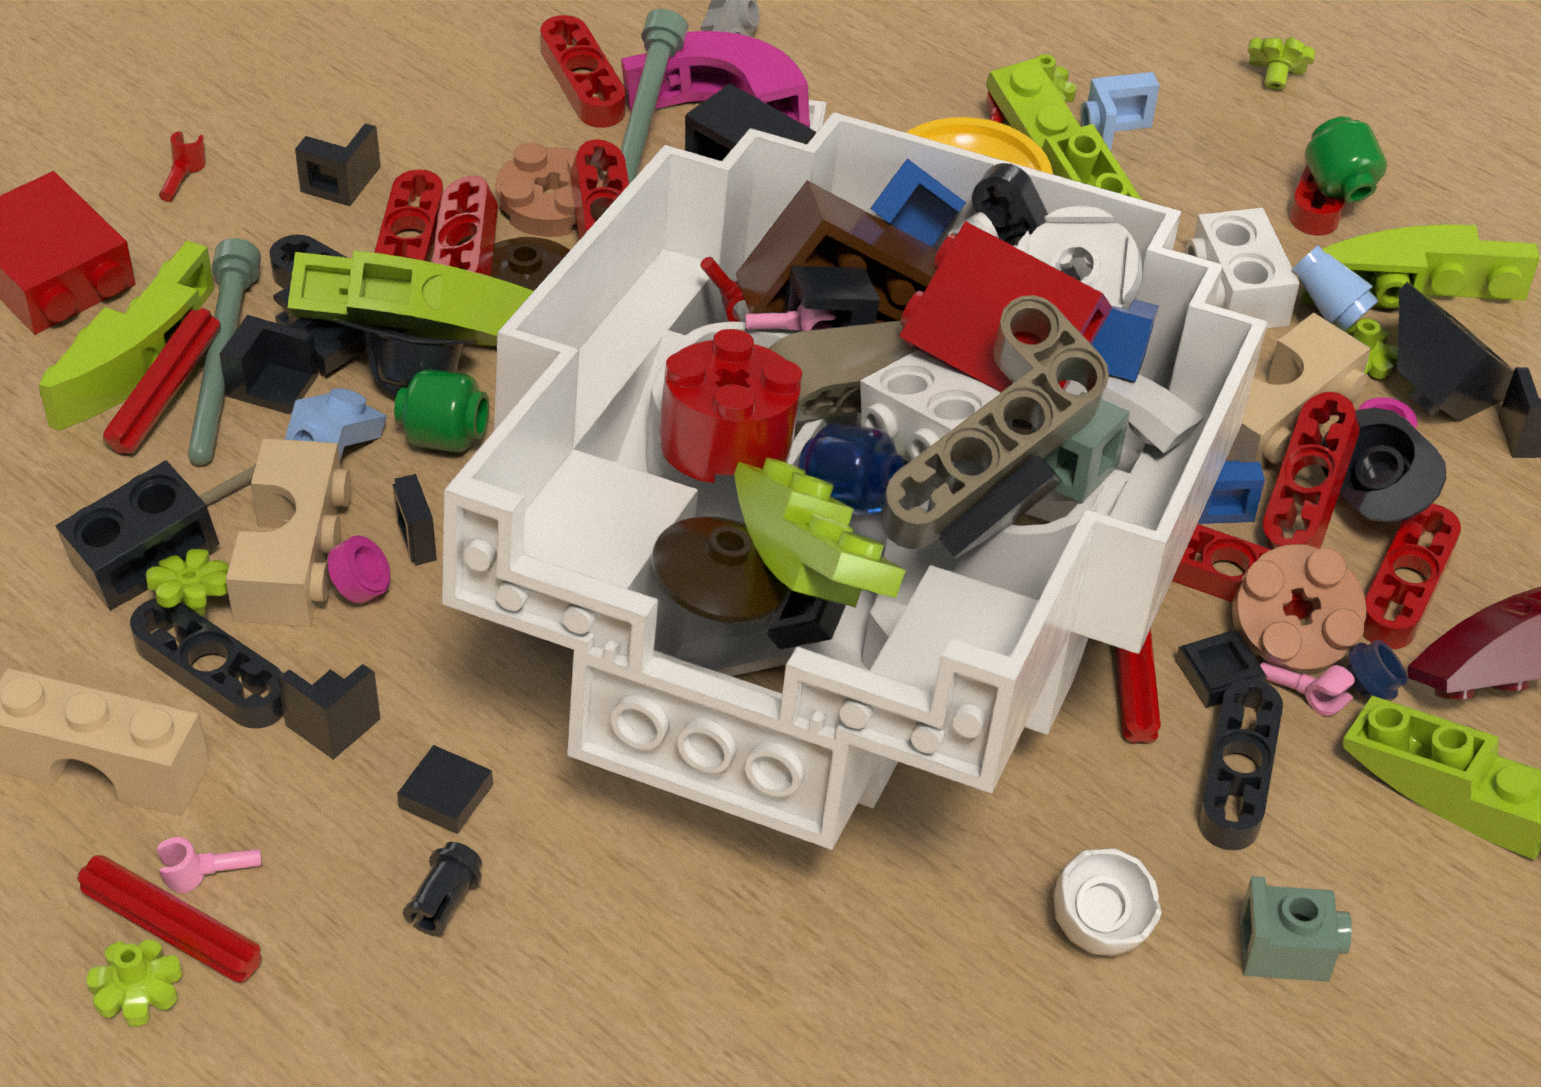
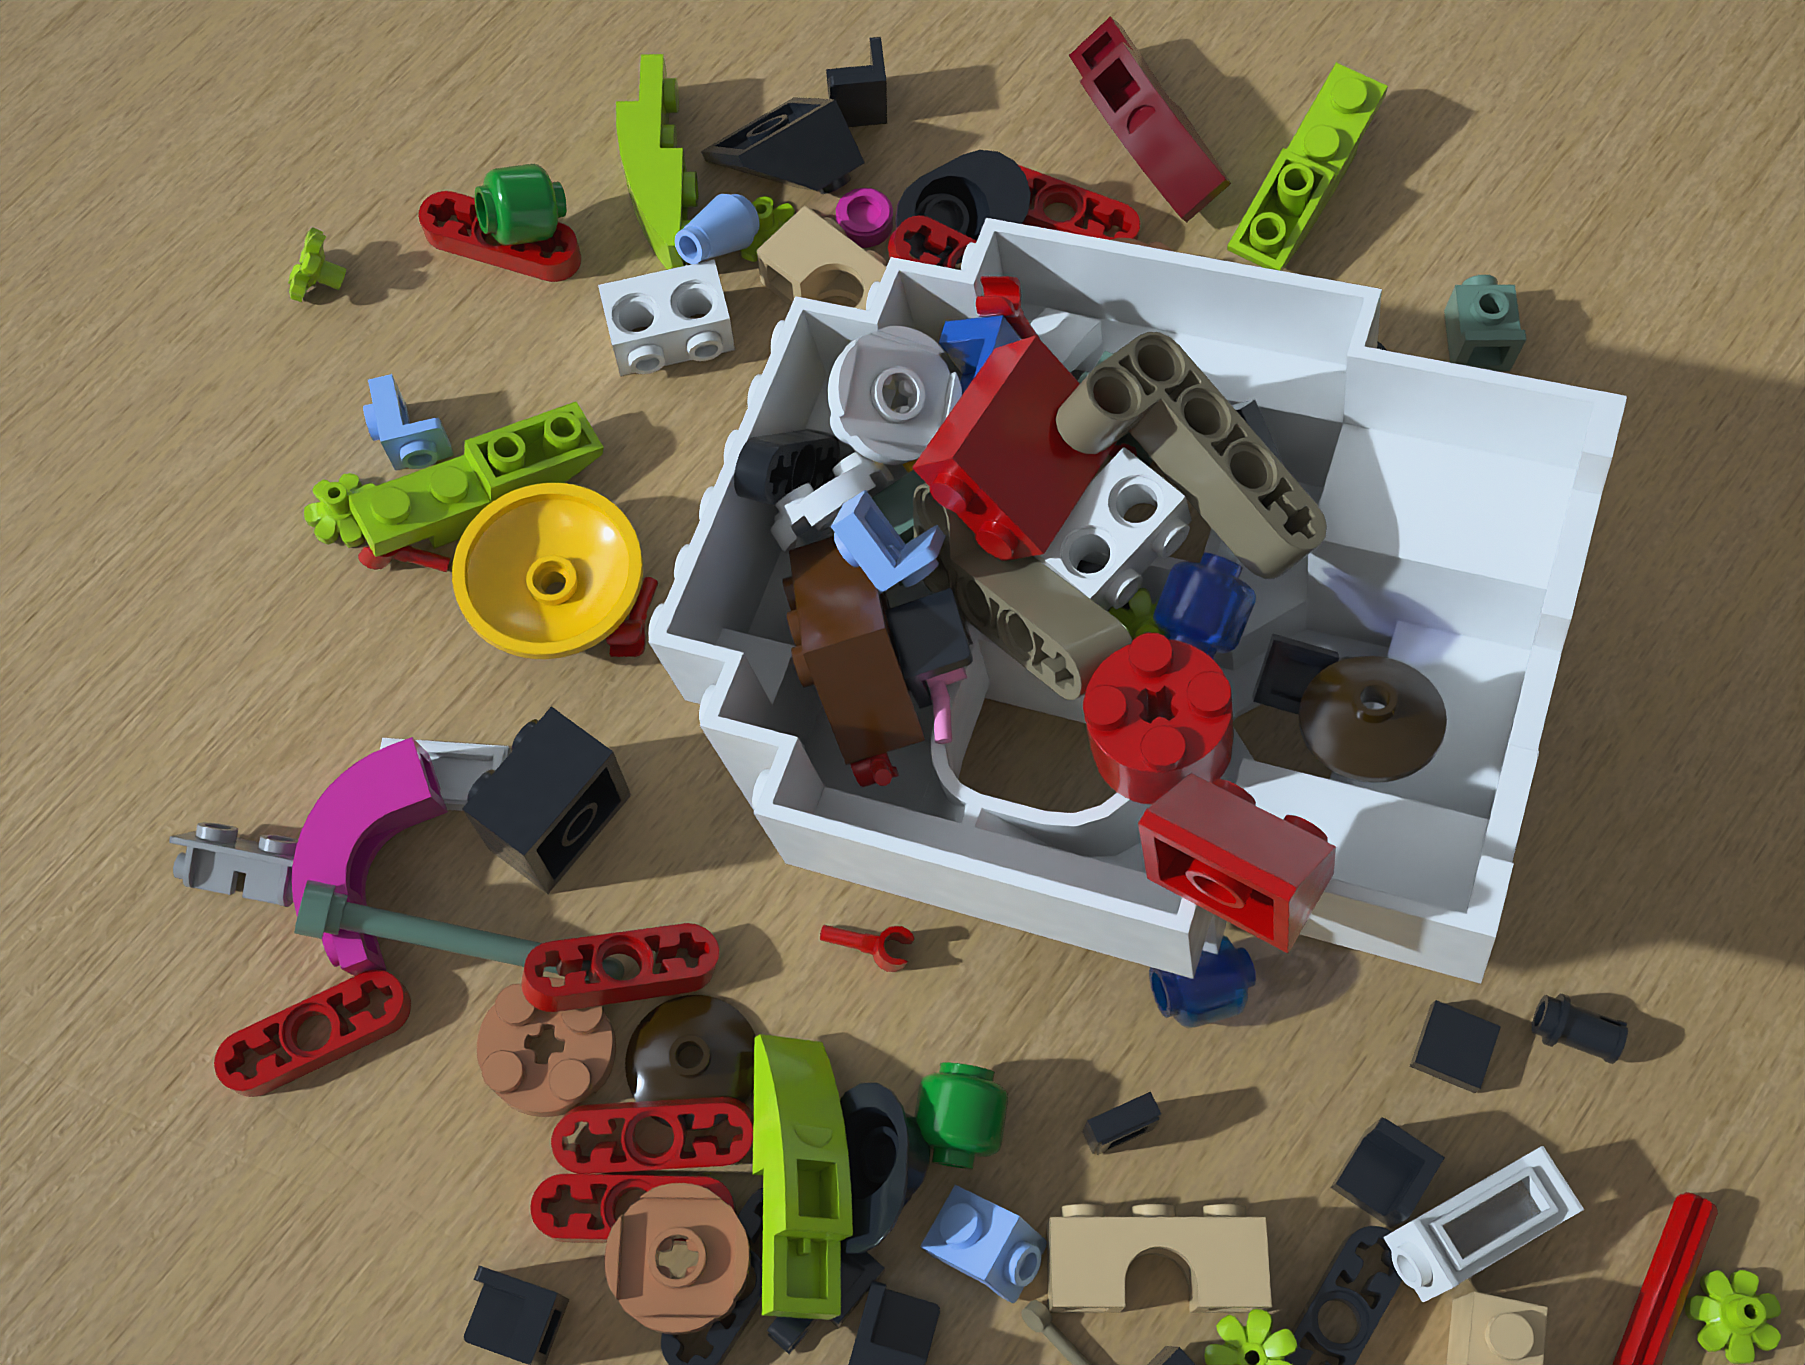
camera: 90 degrees left, 20 degrees up
bright pink hand [157,837,261,893] -> none
dark pink tile [328,535,390,603] -> none
lime slope [734,458,906,608] -> none
blue panel [870,158,966,247] -> none
dark blue plate [1347,639,1407,701] -> none
none -> nougat plate [604,1183,751,1335]
none -> light blue bracket [831,490,945,594]
none -> red hand [976,276,1040,340]
none -> red slope [1138,773,1336,953]
none -> white window [1383,1146,1584,1302]

